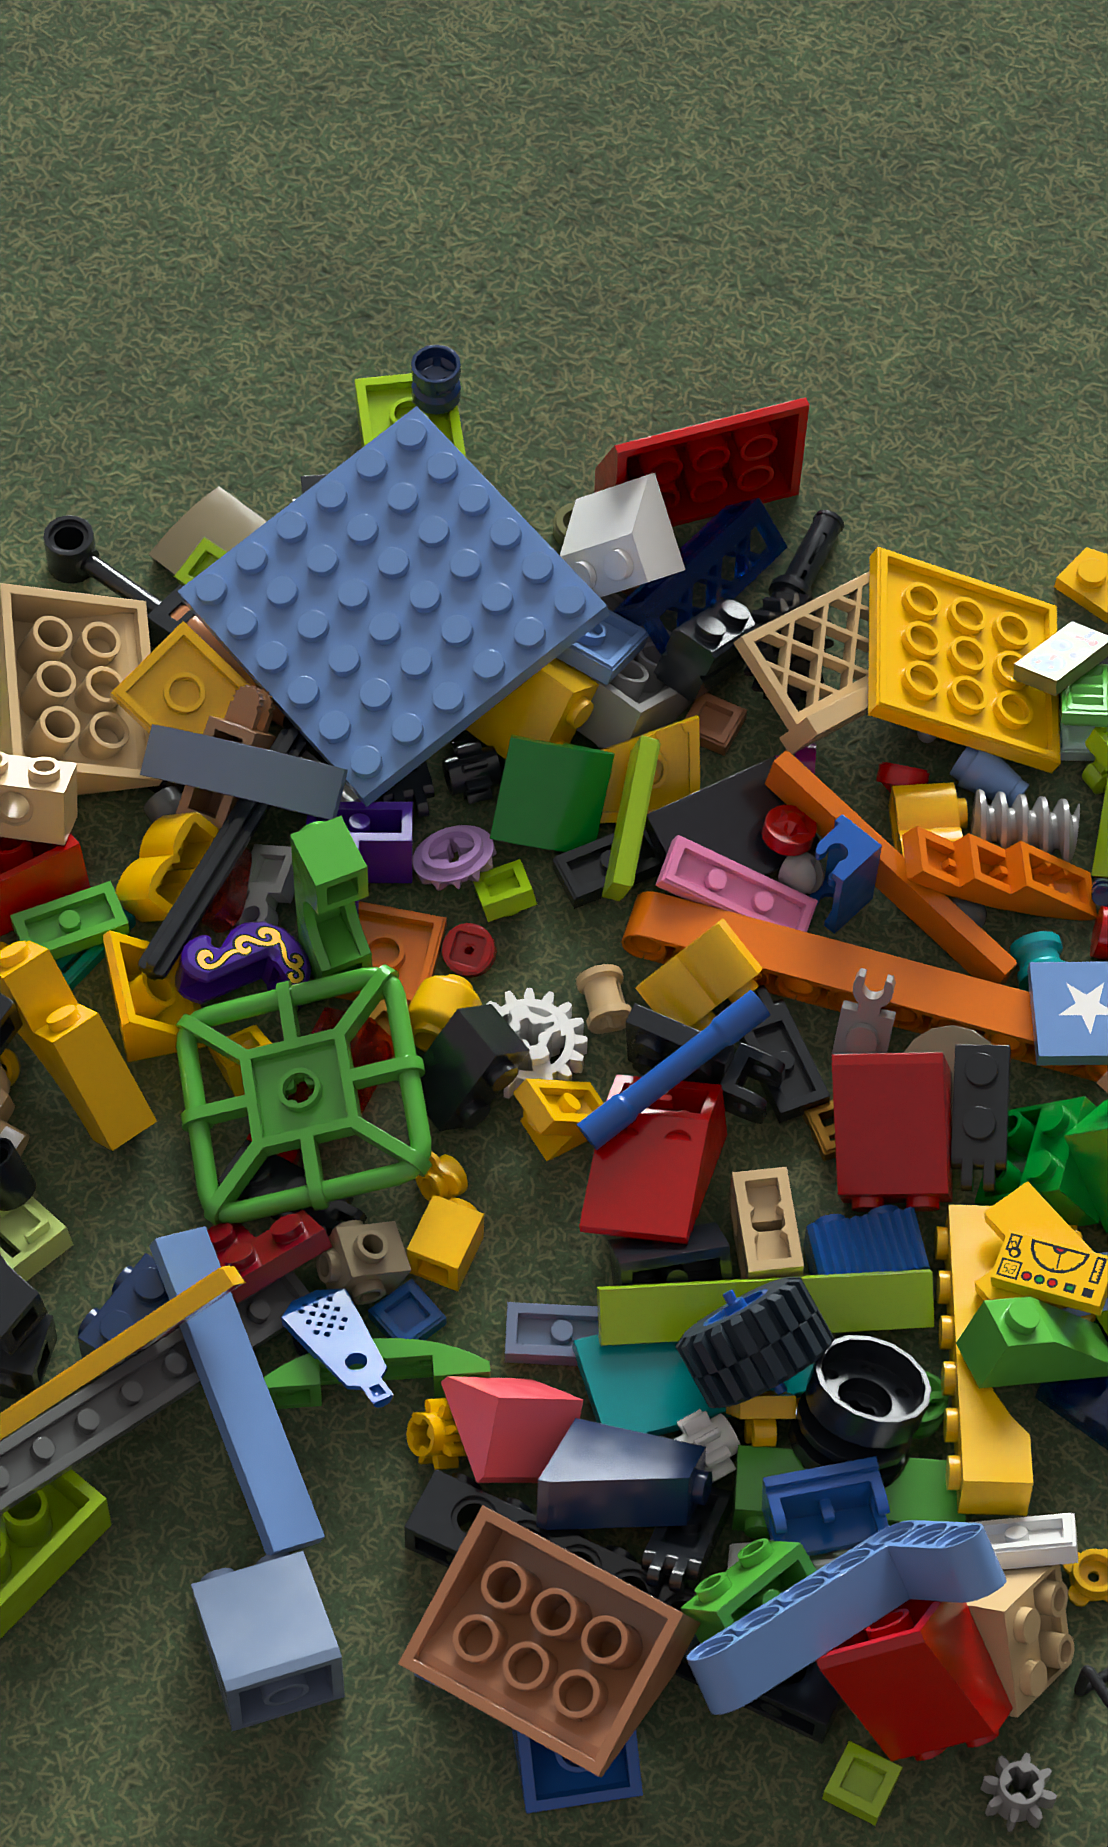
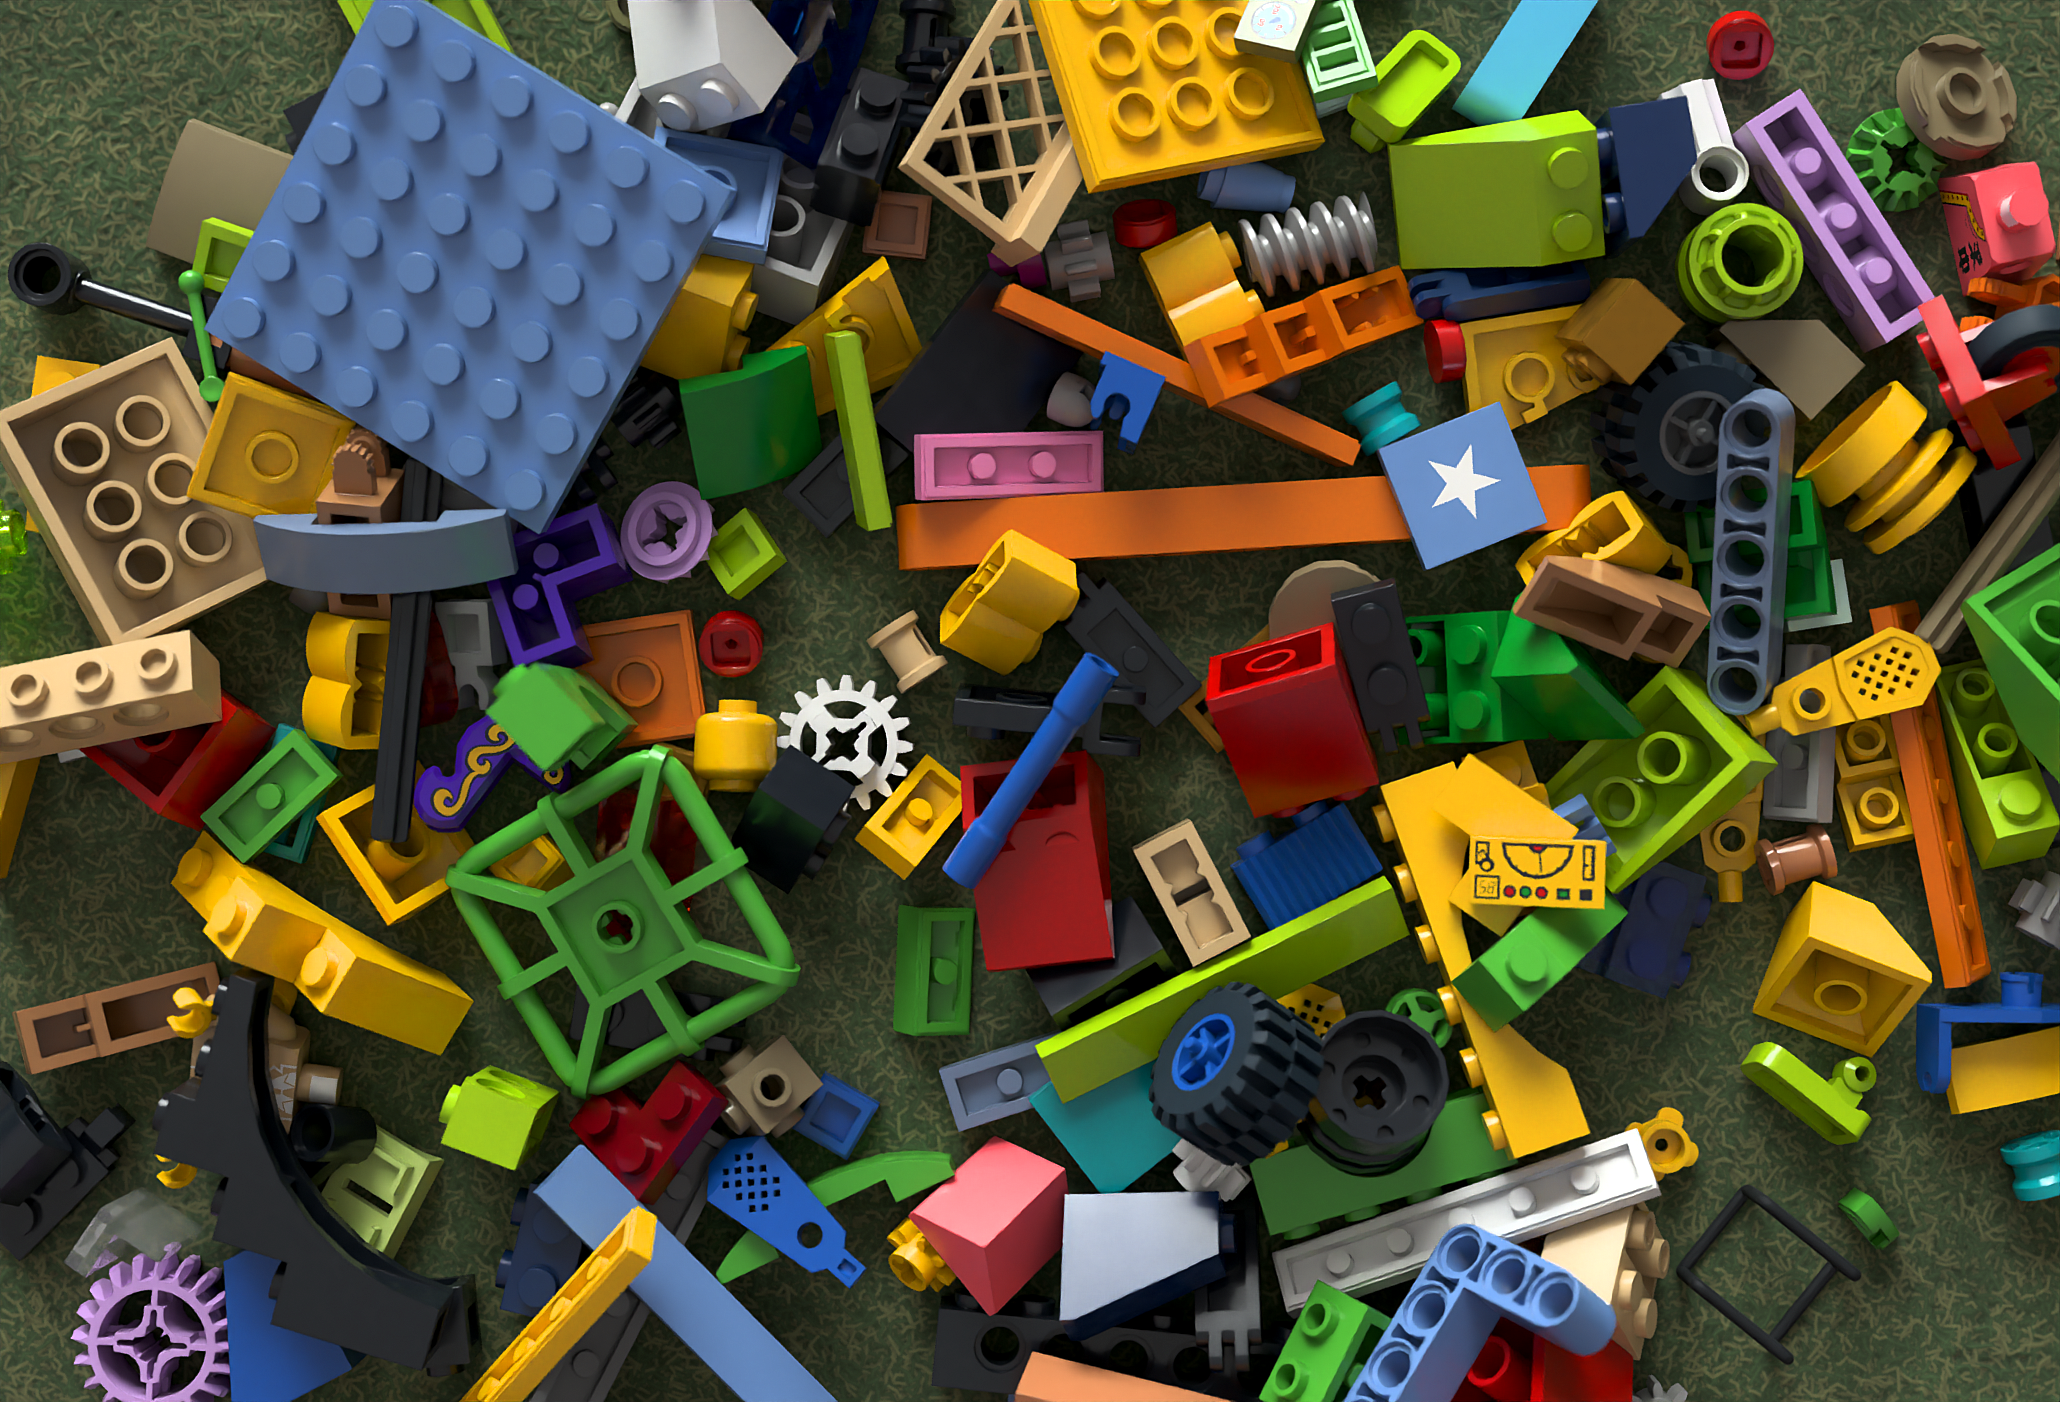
camera: 15 degrees left, 30 degrees up
yellow brick [407,1194,484,1292] -> none
yellow plate [415,1152,468,1202] -> none
red tile [762,805,817,856] -> none
blue hinge [762,1457,890,1556] -> none
light grey plate [831,968,896,1056] -> none
none -> bright green hinge [178,270,225,403]
none -> lime brick [439,1065,561,1171]
none -> bright green slope [893,905,975,1036]
none -> light grey gear [1044,219,1115,302]

